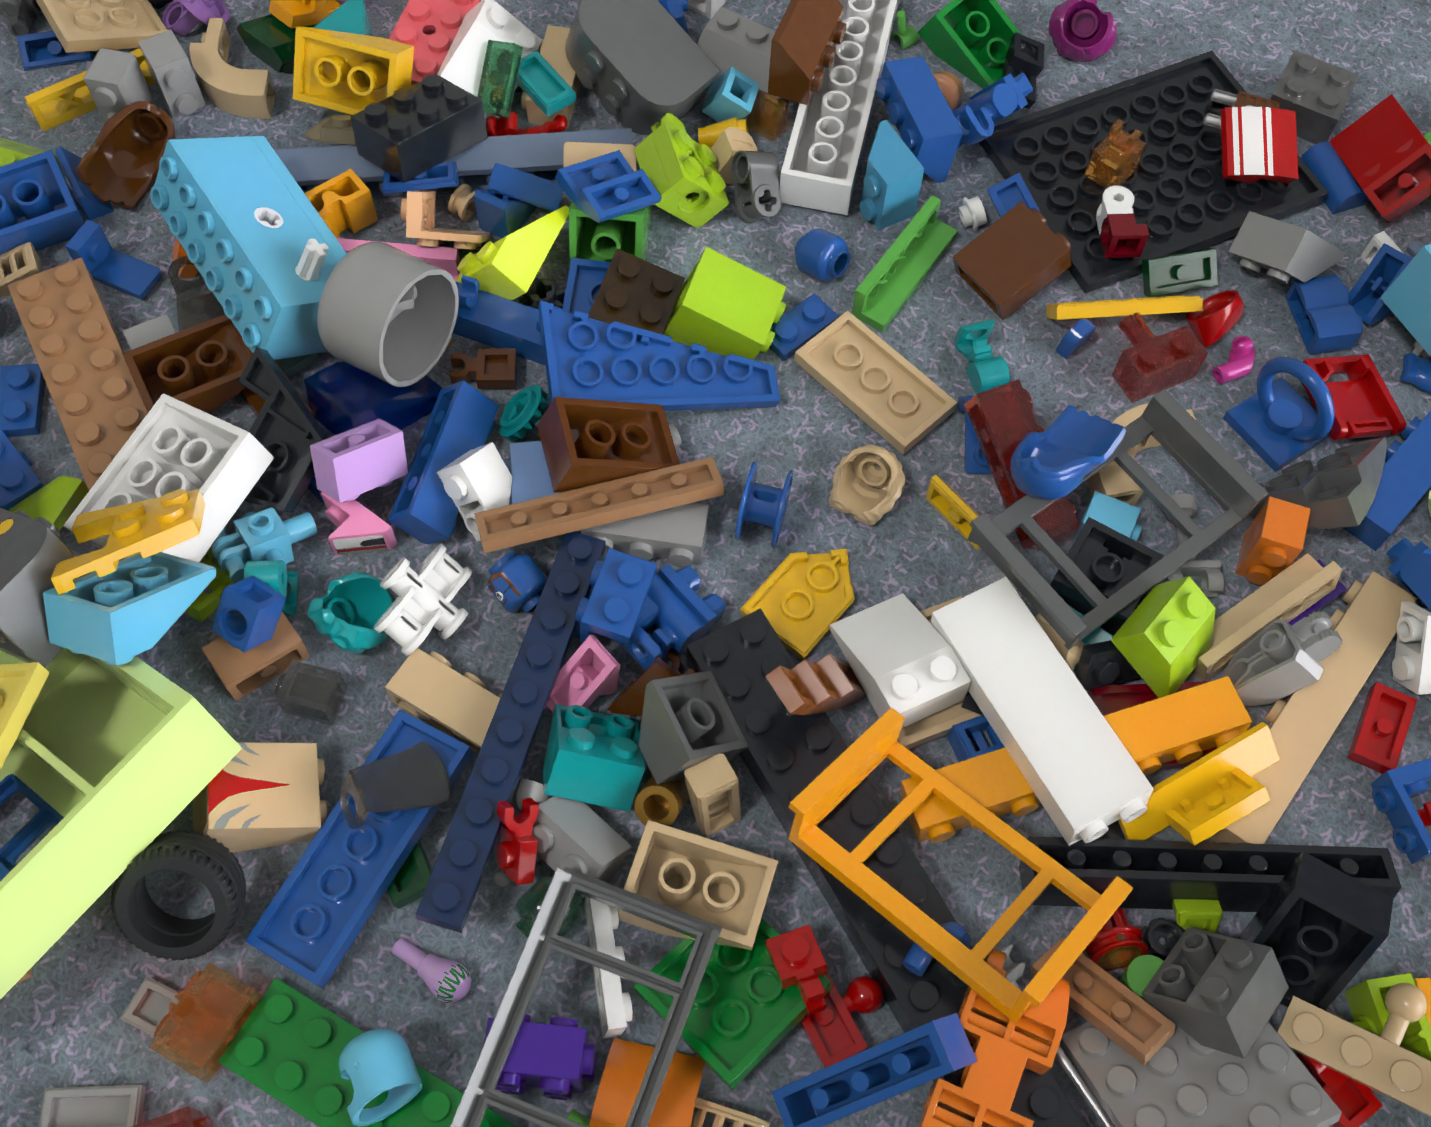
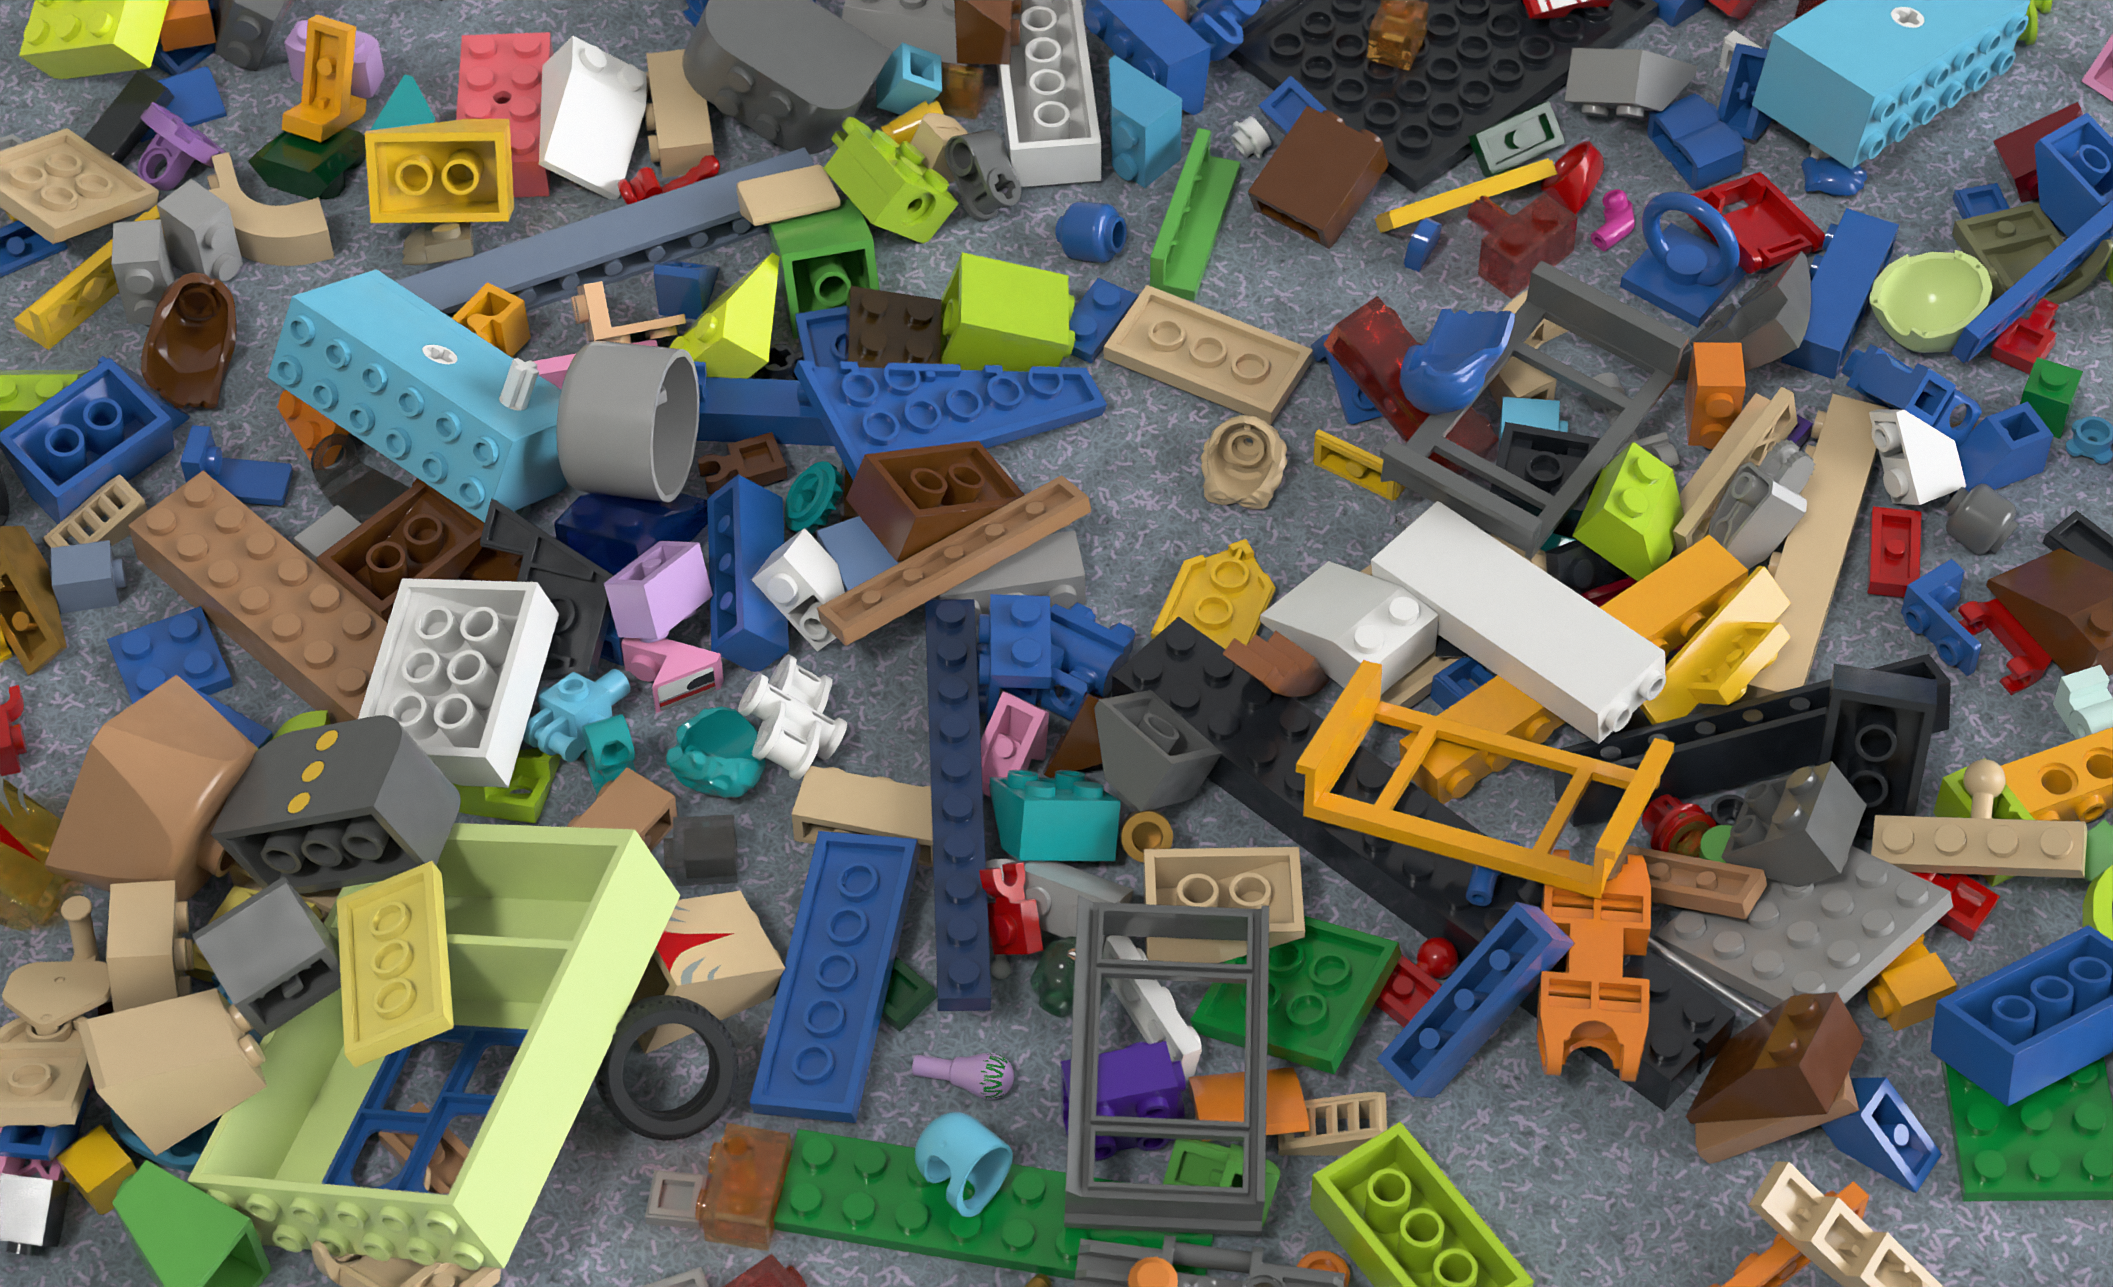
camera: 15 degrees left, 10 degrees down
medium azure slope [43,552,216,665] -> none
yellow wing [51,489,206,595] -> none
blue brick [211,575,286,652] -> none
clear smoke piece [340,740,451,829] -> none
black brick [350,74,487,183] -> none
blue slope [382,162,460,194] -> none
tan bush [448,184,476,221] -> none
clear green plate [477,40,523,118] -> none
blue head [487,551,547,614] -> none
blue slope [488,163,563,211] -> none
teal tile [508,50,576,117] -> none
blue slope [555,150,662,223] -> none
tan slope [684,753,742,837] -> none
blue piece [735,461,793,549] -> none
red plate [765,924,827,1015] -> none
teal leg [954,319,1010,395] -> none
dark red leg [1096,186,1149,258] -> none
lime tile [1172,899,1223,933] -> none

